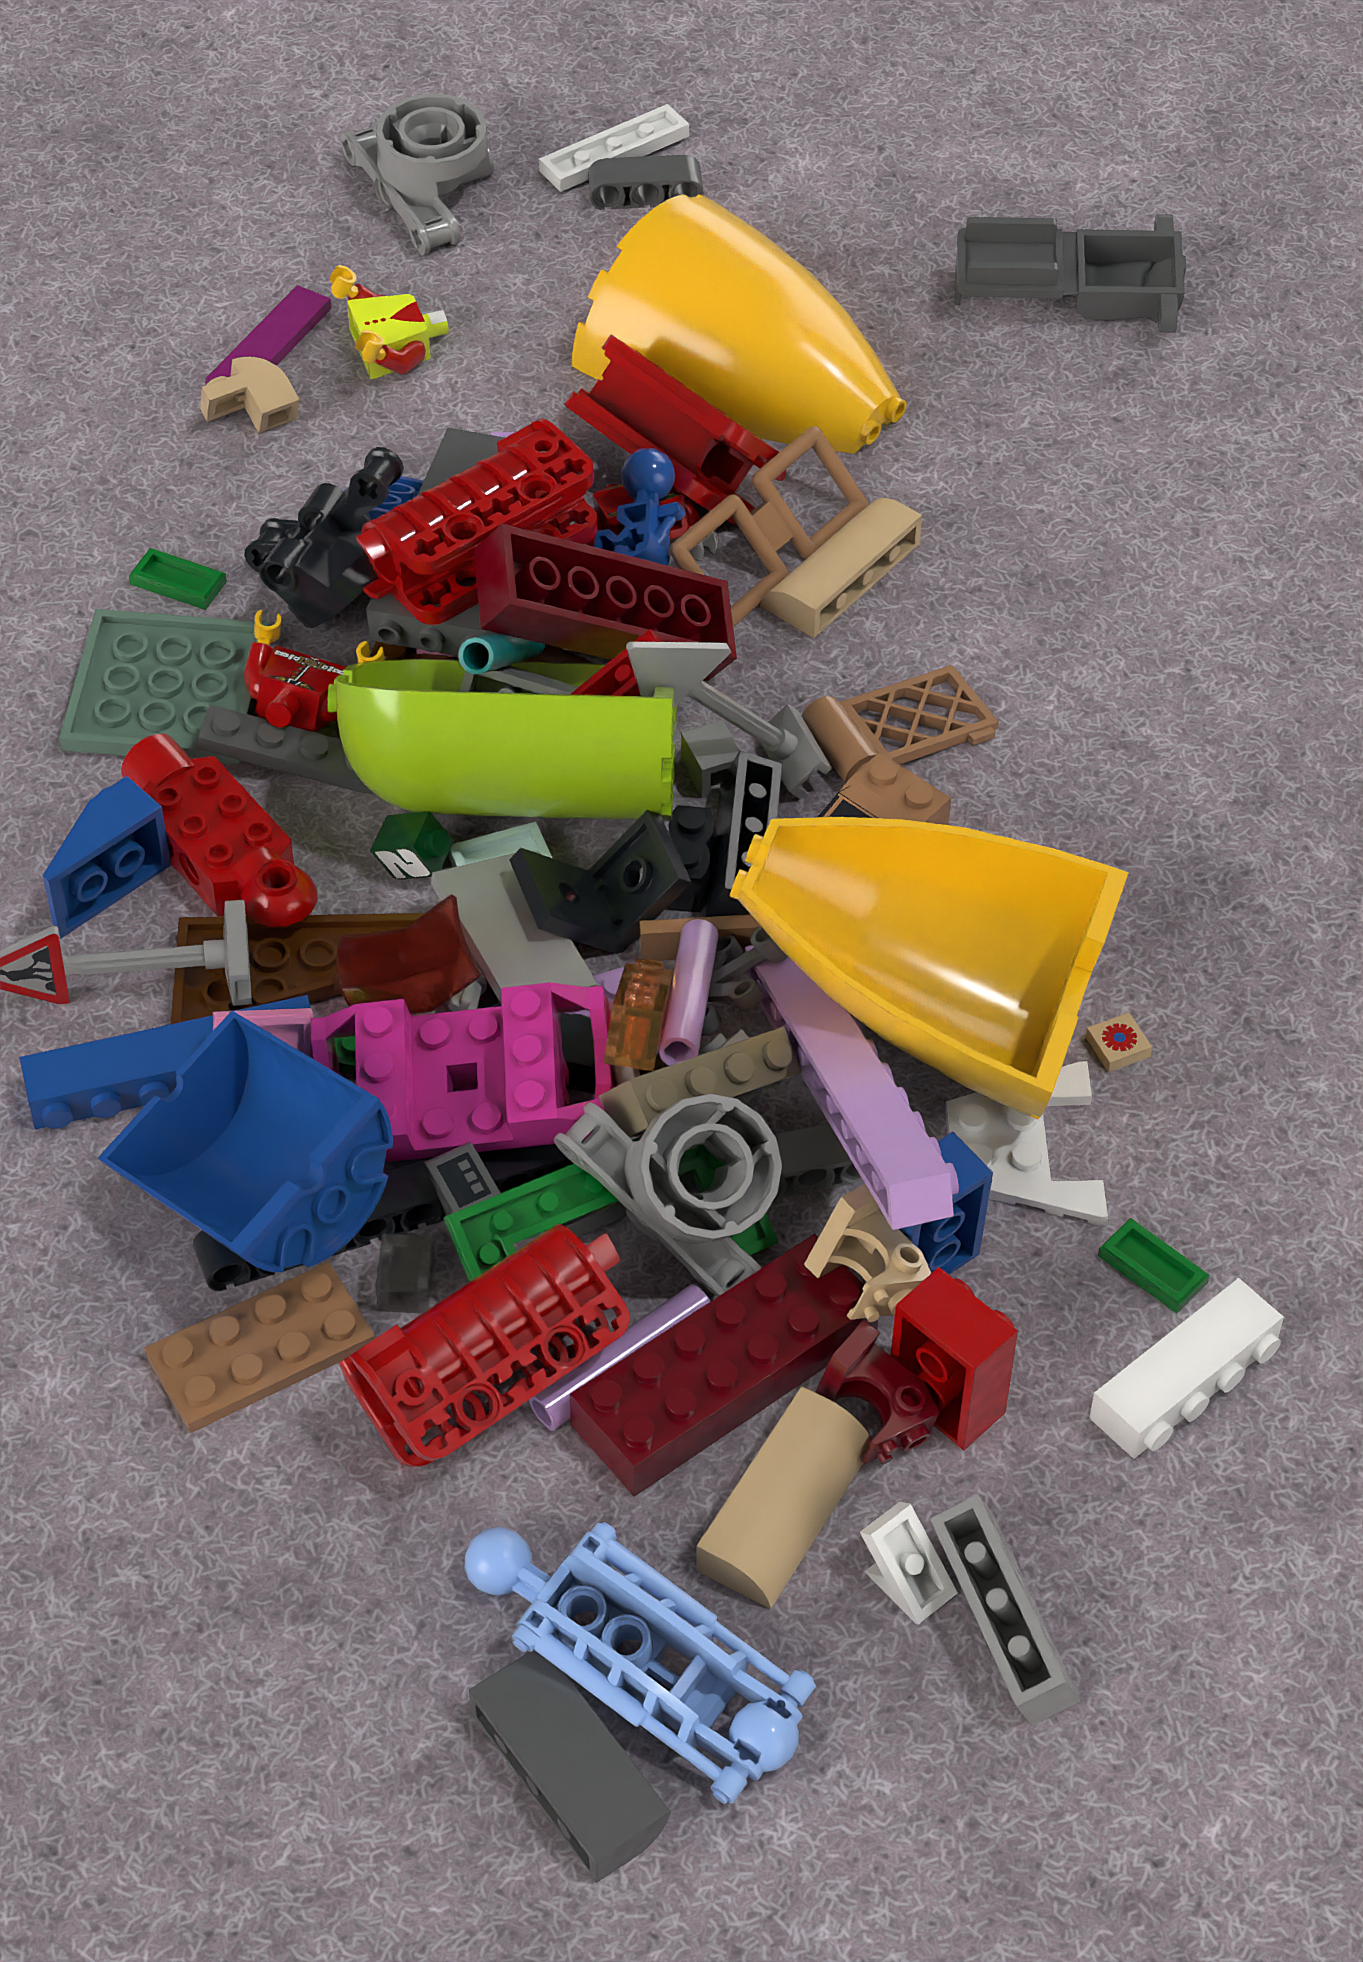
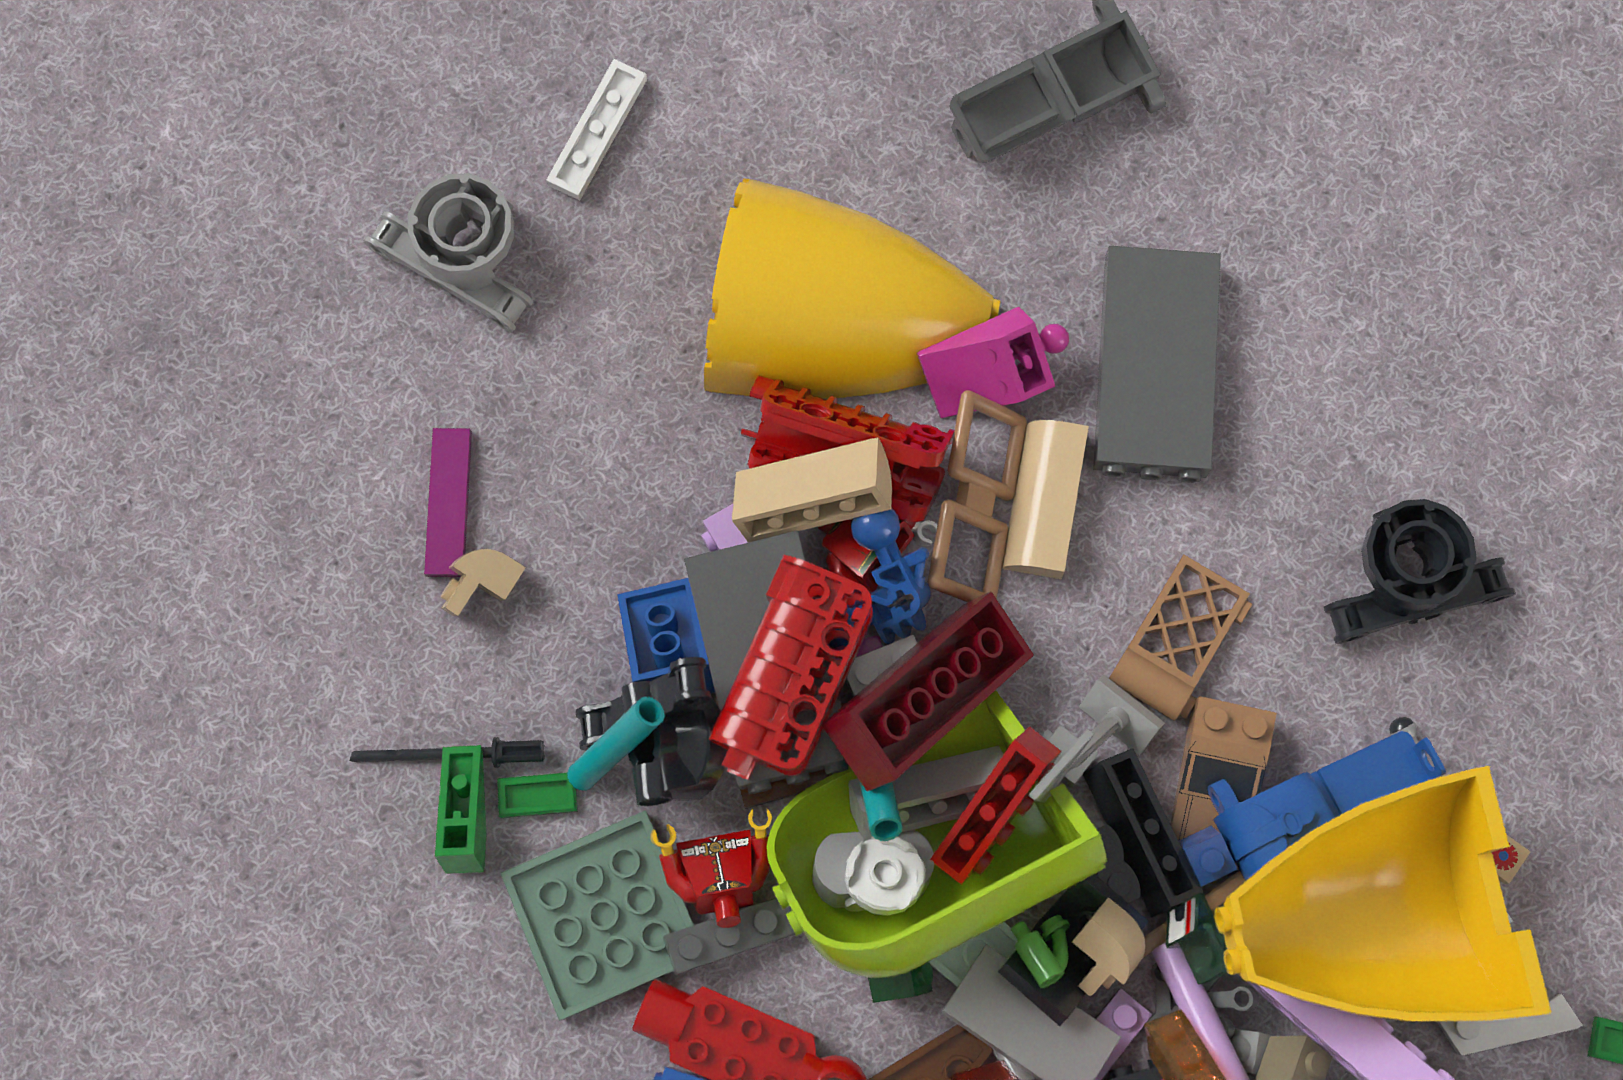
camera: 25 degrees left, 25 degrees up
torso [329,265,449,379] -> none
dark grey beam [588,155,704,210] -> none
none -> black piece [349,737,545,768]
none -> green slope [435,745,487,874]
none -> teal piece [567,697,664,791]
none -> tan brick [732,437,892,542]
none -> dark pink slope [917,306,1069,418]
none -> bright green plant [1011,915,1070,988]
none -> tan brick [1073,897,1145,997]
none -> dark grey brick [1093,245,1221,483]
none -> clear green slope [1166,893,1228,985]
none -> black piece [1324,499,1516,644]

